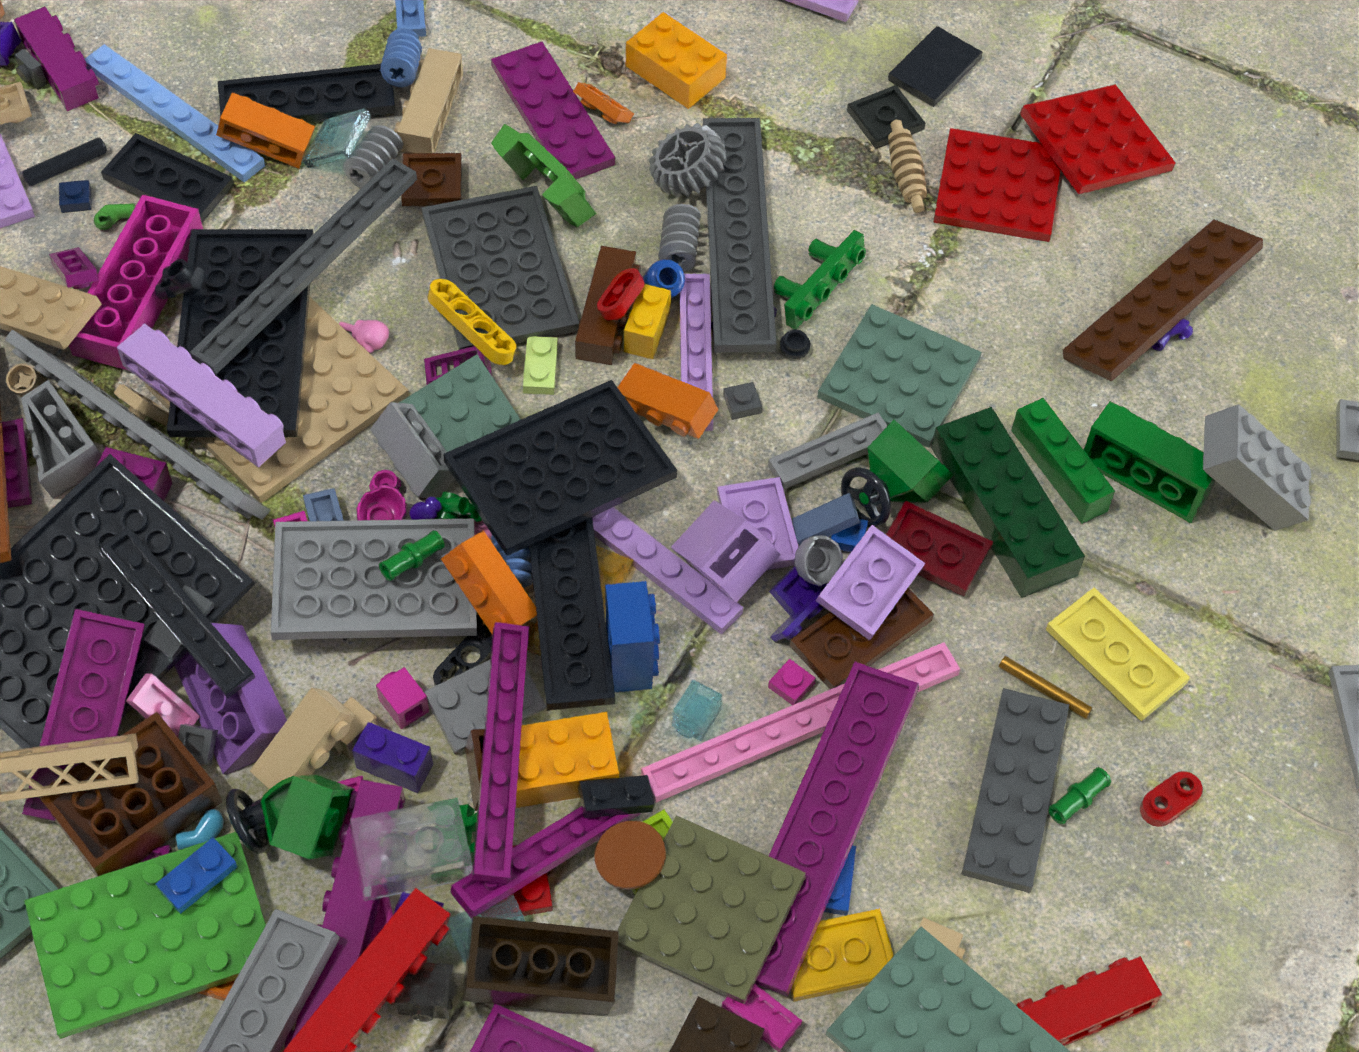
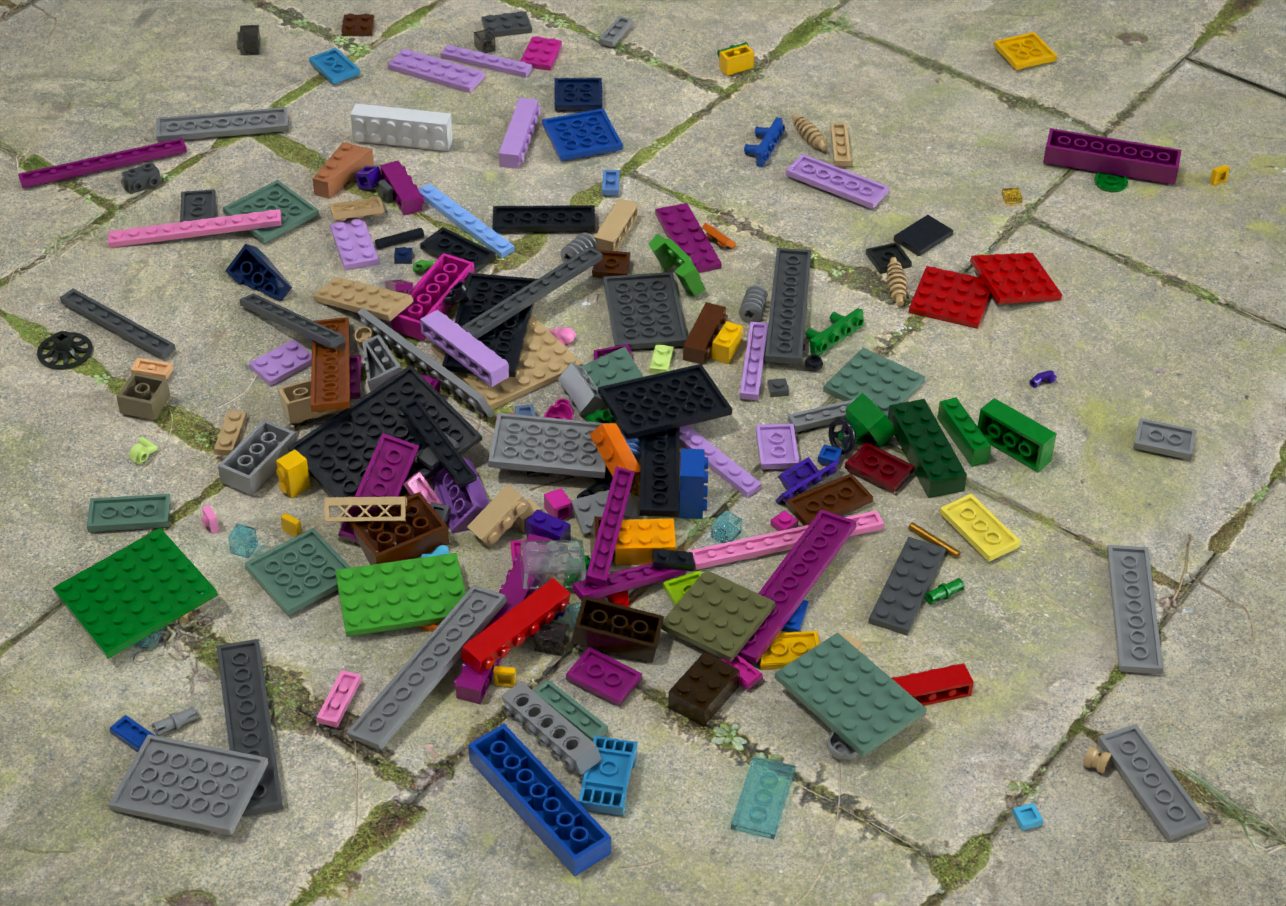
camera: 10 degrees right, 15 degrees down
tan plate [114,384,169,426] -> none
blue plate [156,837,238,914] -> none
orange brick [216,92,315,169] -> none
green piece [226,775,355,859] -> none
clear light blue tile [302,108,371,168] -> none
green pin [379,530,445,581] -> none
medium blue piece [380,28,422,88] -> none
dark purple arm [409,497,442,520] -> none
yellow beam [427,279,516,365] -> none
dark orange piece [595,821,666,890] -> none
red plate [597,268,645,320] -> none
orange brick [617,363,719,439] -> none
light orange brick [625,12,727,109] -> none
blue head [643,259,685,299] -> none
light grey gear [649,123,727,198] -> none
lavender slope [671,500,781,603] -> none
sand blue tile [792,493,860,546] -> none
light grey hair [794,535,843,586] -> none
lavender plate [816,525,925,640] -> none
reddish brown plate [1063,219,1263,382] -> none
red plate [1140,771,1203,827] -> none
light grey brick [1203,404,1311,531] -> none

